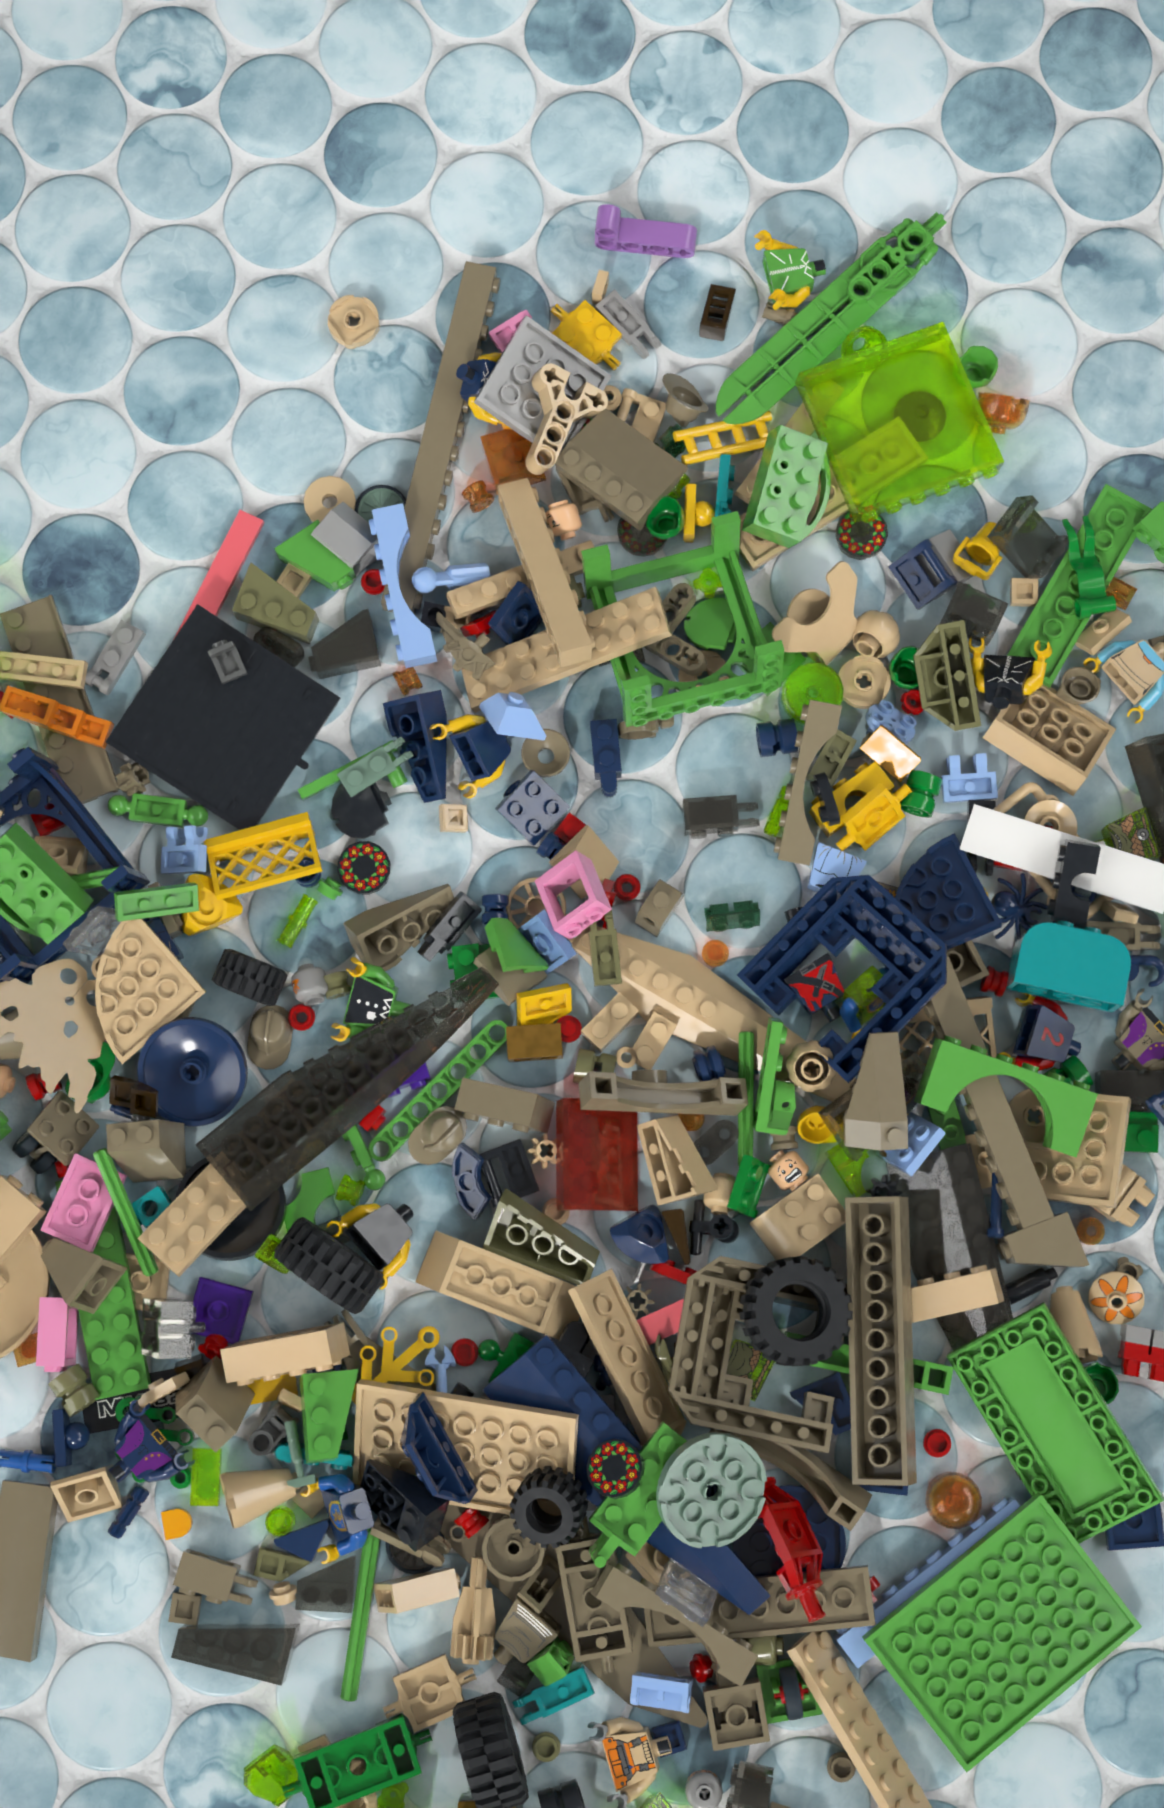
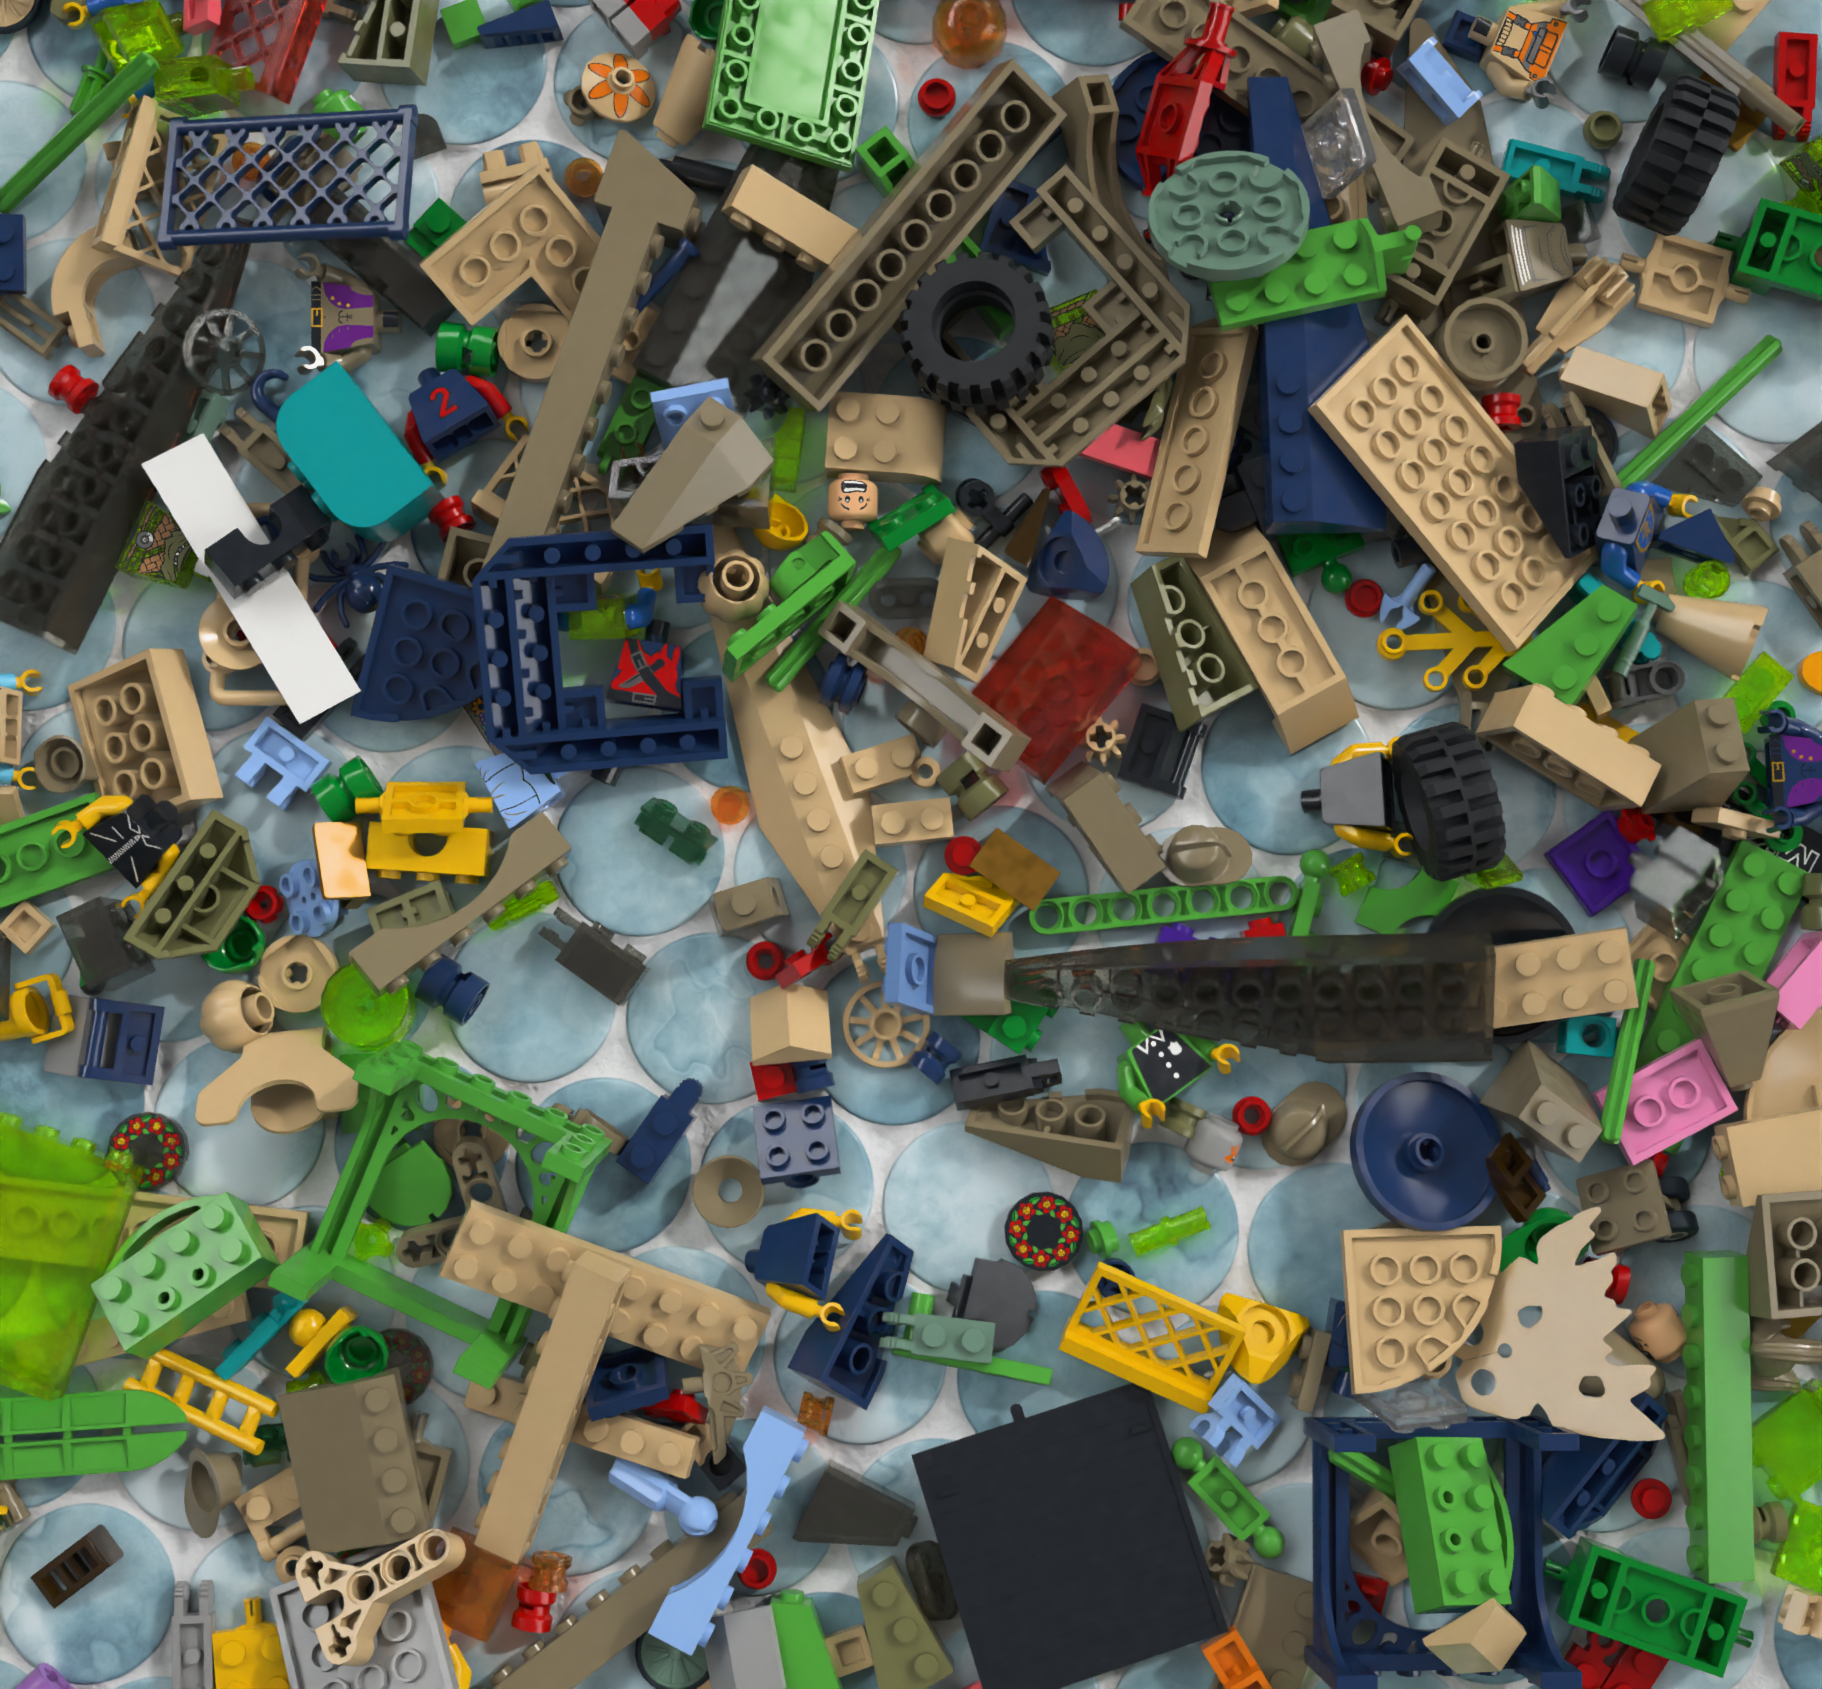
camera: 140 degrees left, 5 degrees up
bright green plate [114,882,199,922] -> none
dark grey bracket [207,640,248,684] -> none
black tyre [212,949,288,1006] -> none
dark blue wedge [400,1392,478,1504] -> none
tan tile [439,804,468,833] -> none
dark blue tile [452,1143,492,1220] -> none
light blue slope [479,692,546,740] -> none
bright green slope [485,918,549,973] -> none
black tyre [510,1466,588,1548] -> none
bright pink window [535,850,612,939] -> none
light nougat head [545,500,582,541] -> none
tile [586,1439,645,1499] -> none
black plate [810,772,840,827] -> none
bright green arch [914,1036,1098,1157] -> none
tan tile [1101,901,1139,924] -> none
none -> red wheel [511,1581,558,1633]

